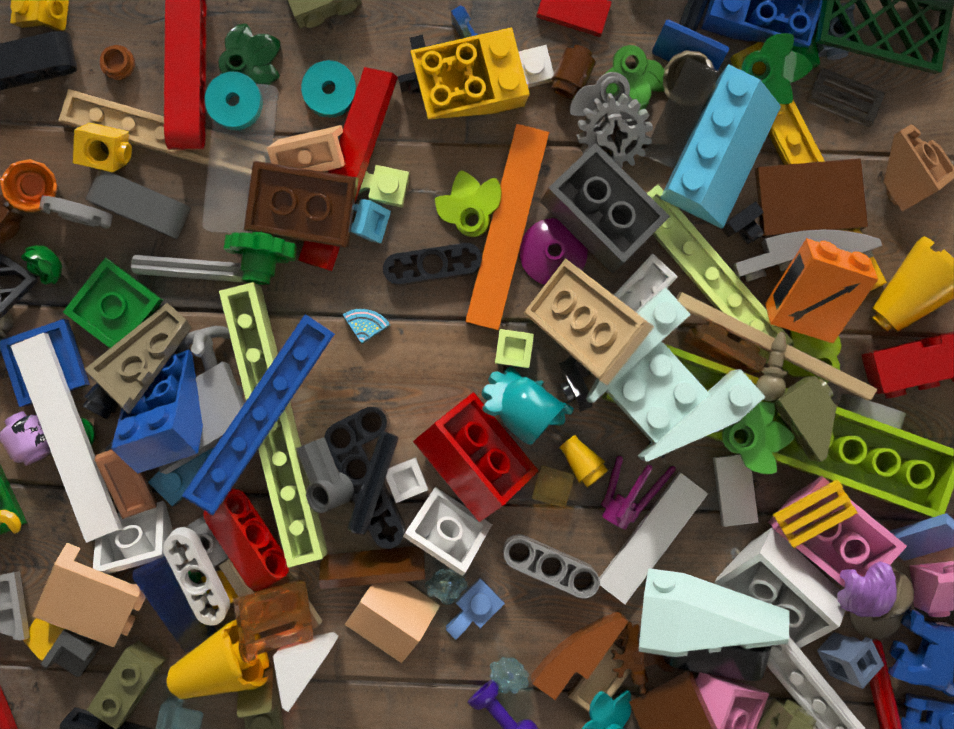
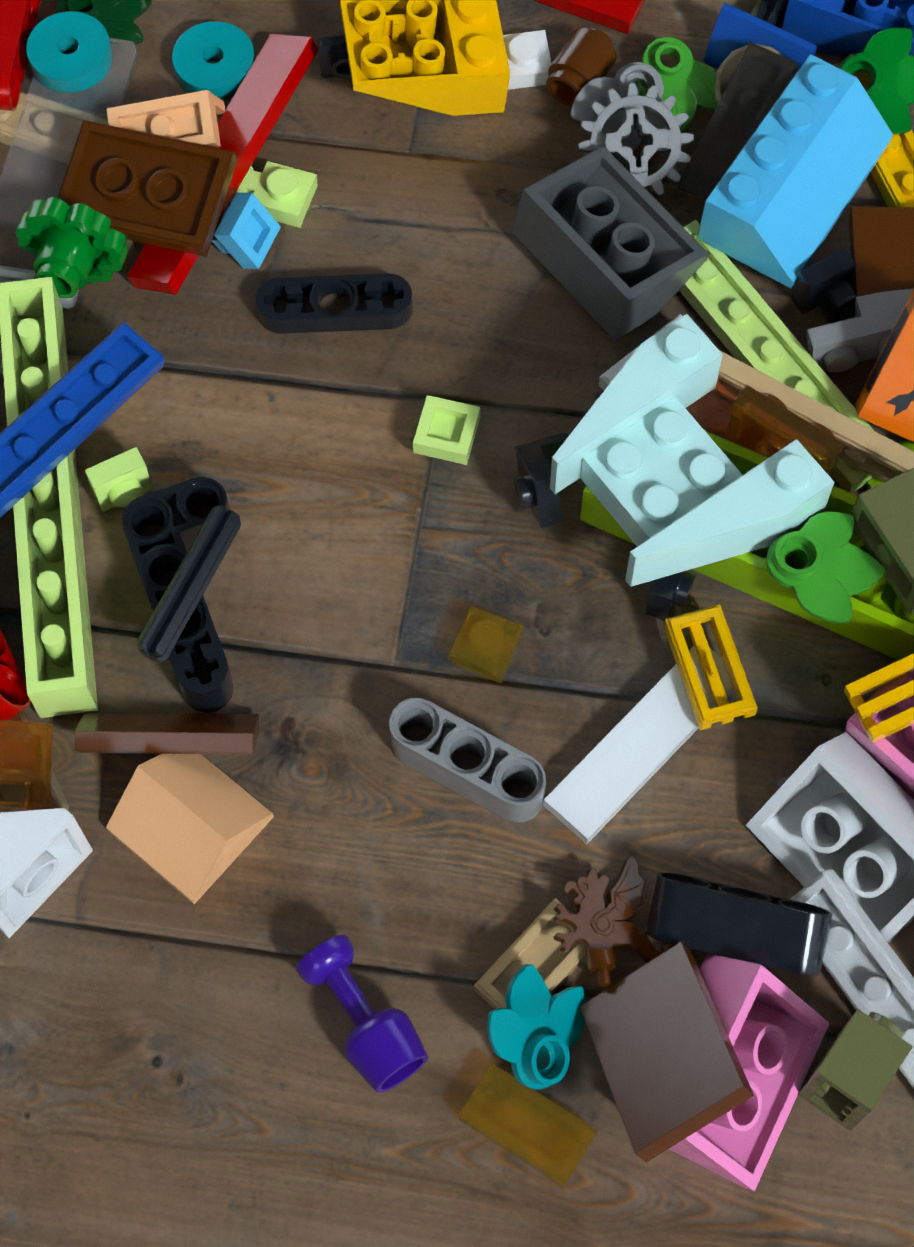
camera: 10 degrees right, 20 degrees down
dark grey piece [296,437,354,513] -> none
medium azure tile [342,309,391,344] -> none
white plate [386,457,429,503] -> none
white slope [403,487,492,576] -> none
red slope [413,391,539,522] -> none
clear light blue plant [425,568,468,605] -> none
lime plate [435,170,501,237] -> none
medium blue plate [446,578,505,640] -> none
orange tile [465,124,549,331] -> none
teal piece [481,367,574,446] -> none
clear light blue plant [489,657,529,694] -> none
magenta dish [520,218,588,285] -> none
tan tile [524,259,654,386] -> none
dark orange slope [530,611,628,700] -> none
yellow cone [559,435,609,488] -> none
magenta plant [601,456,676,530] -> none
light aqua wedge [639,568,790,657] -> none
white tile [713,454,759,527] -> none
dark tan bar [756,332,787,402] -> none
none -> yellowish green plate [85,447,153,512]
none -> yellow tile [663,604,758,730]

